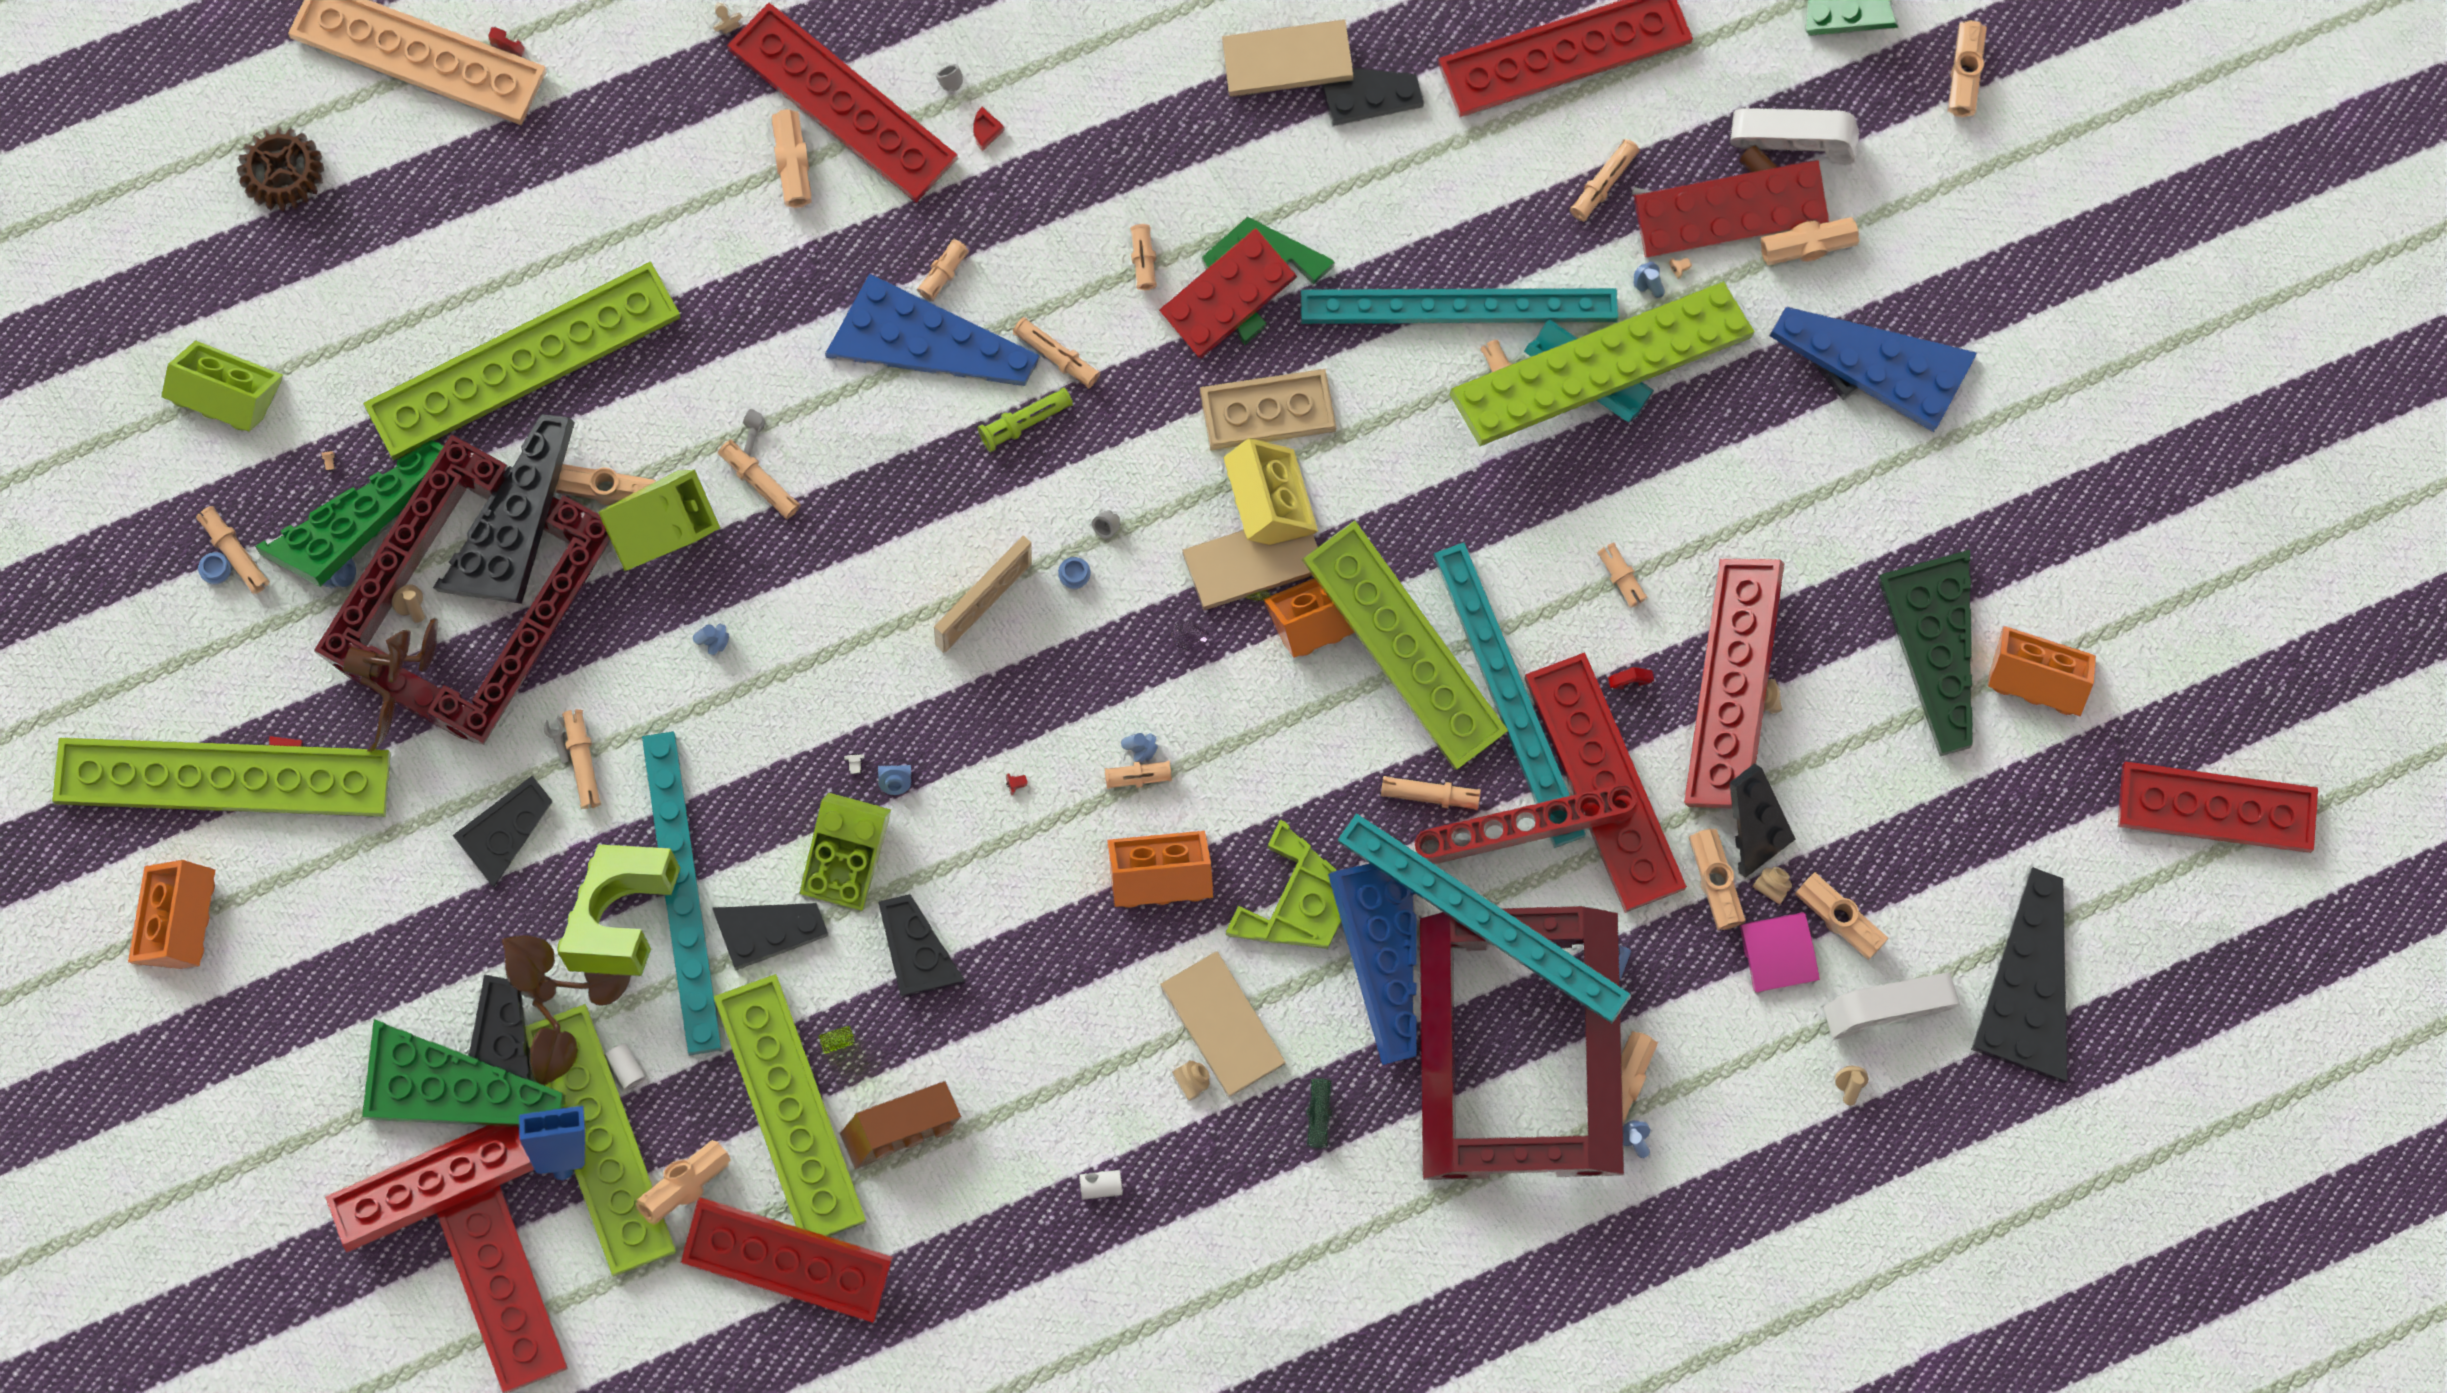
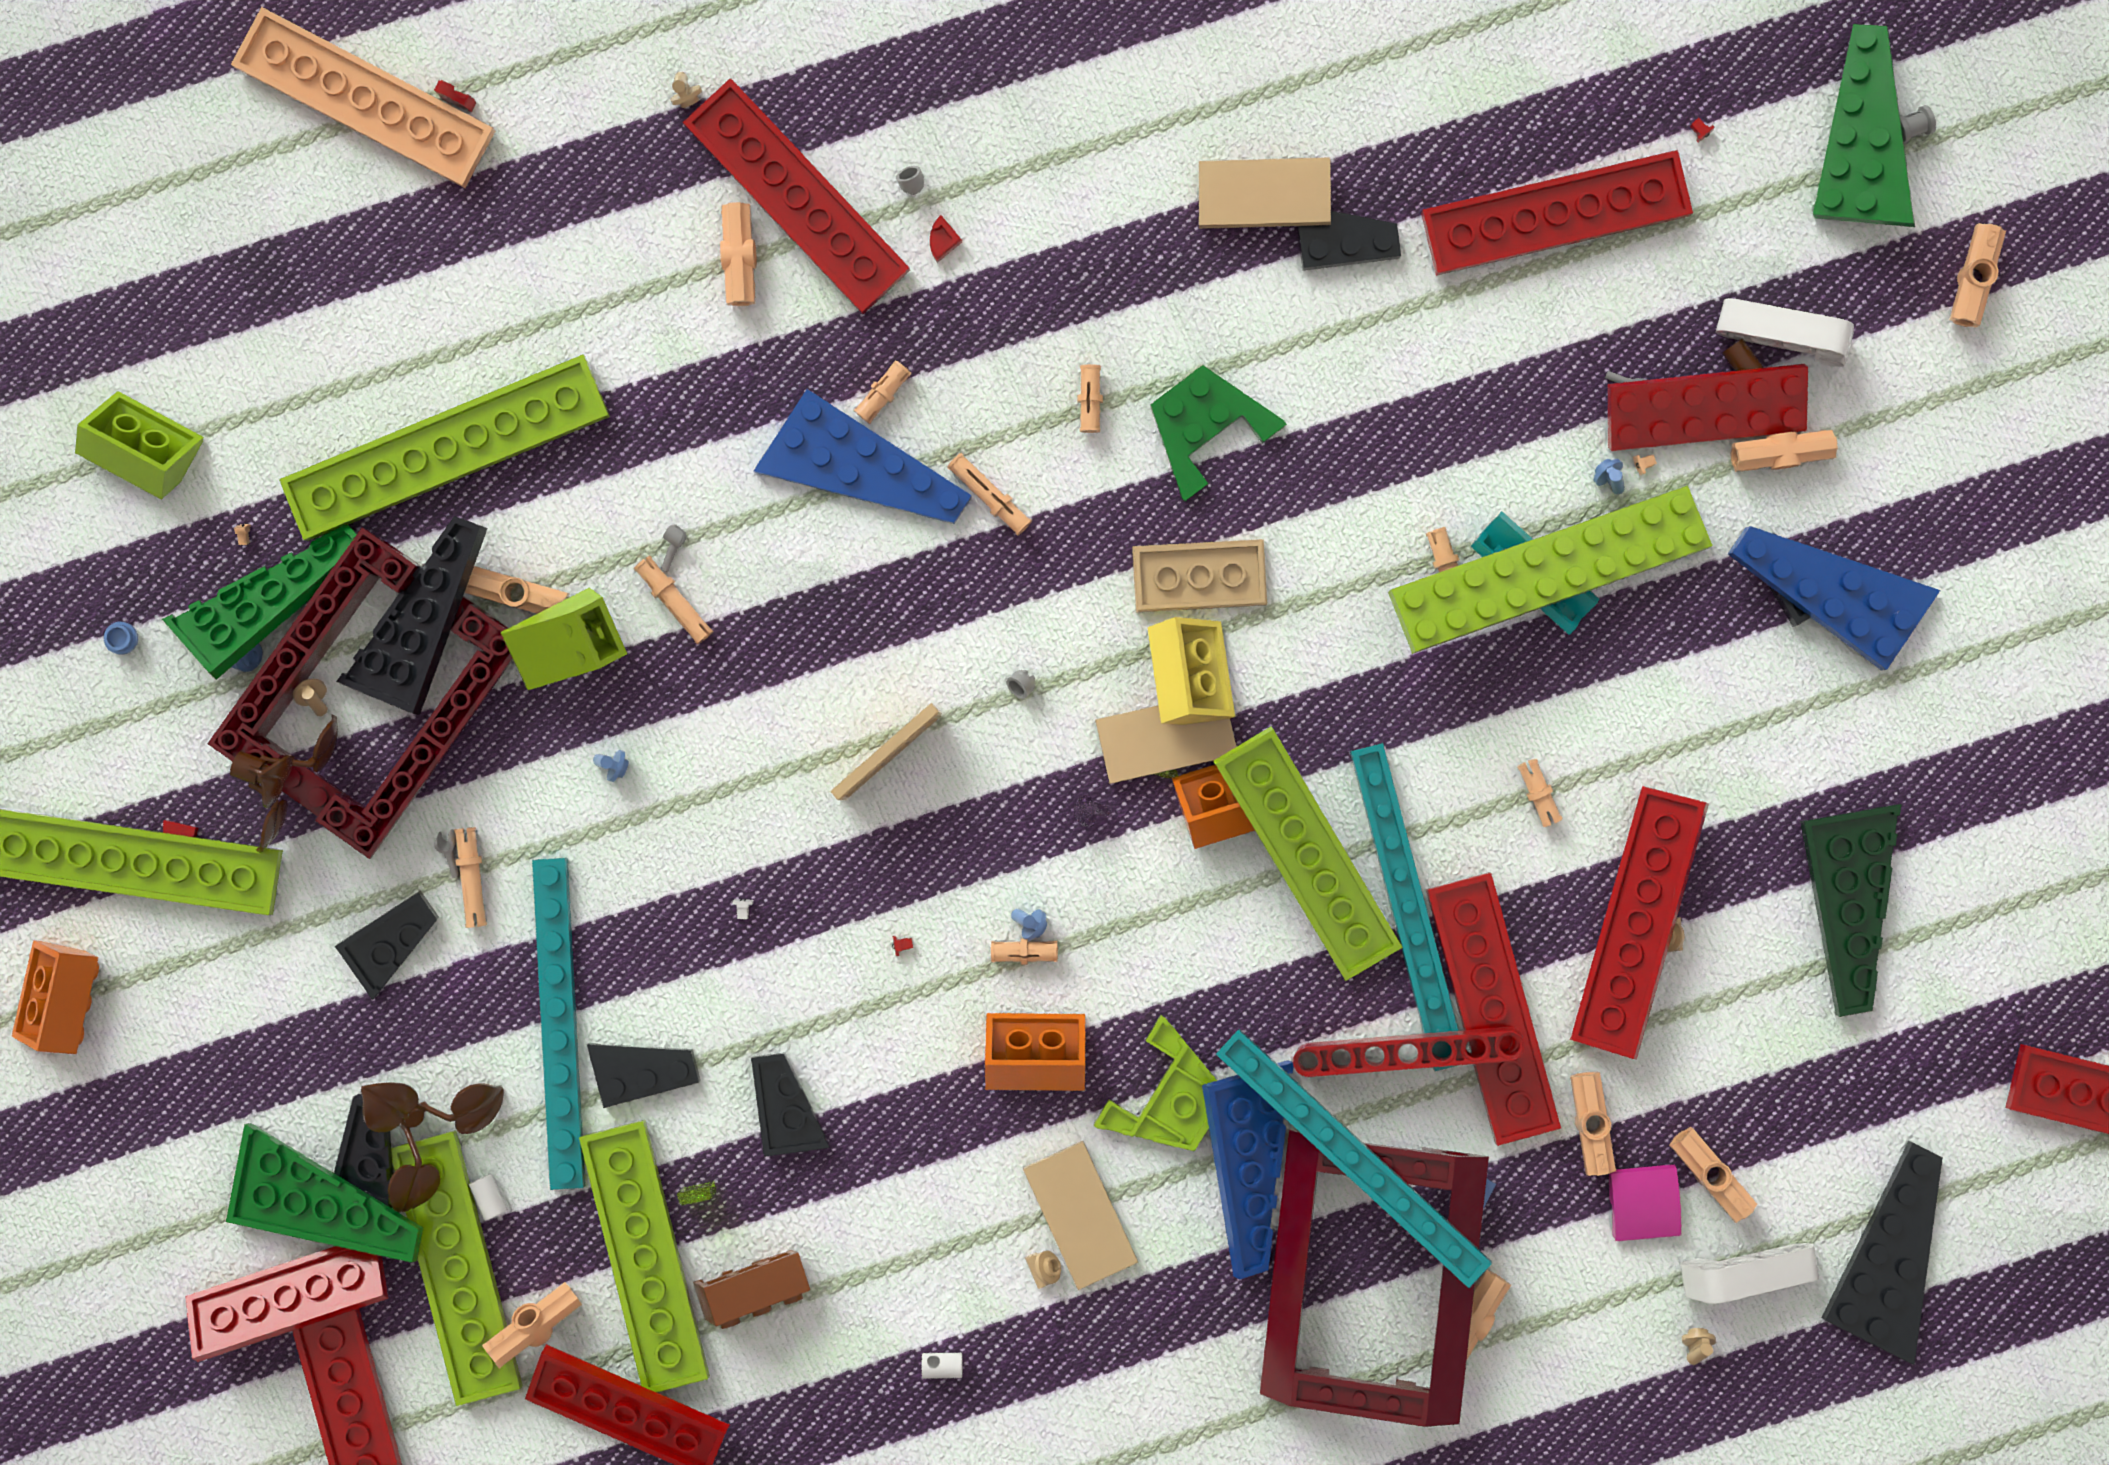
camera: 15 degrees right, 15 degrees up
light nougat pin [196,506,270,594] -> none
reddish brown gear [237,126,325,212] -> none
blue torso [519,1106,585,1180] -> none
lime arch [558,844,681,976] -> none
lime slope [799,792,892,911] -> none
medium blue plate [878,765,911,795] -> none
lime pin [977,387,1073,452] -> none
medium blue plate [1058,557,1091,589] -> none
red plate [1159,228,1297,359] -> none
teal plate [1300,288,1618,324] -> none
clear green pin [1306,1078,1333,1148] -> none
light nougat pin [1381,776,1481,810] -> none
light nougat pin [1570,139,1640,221] -> none
red tile [1608,667,1655,689] -> none
medium blue plate [1623,1120,1651,1158] -> none
black wing [1729,763,1796,878] -> none
tan plate [1753,867,1792,905] -> none
orange slope [1988,626,2096,717] -> none

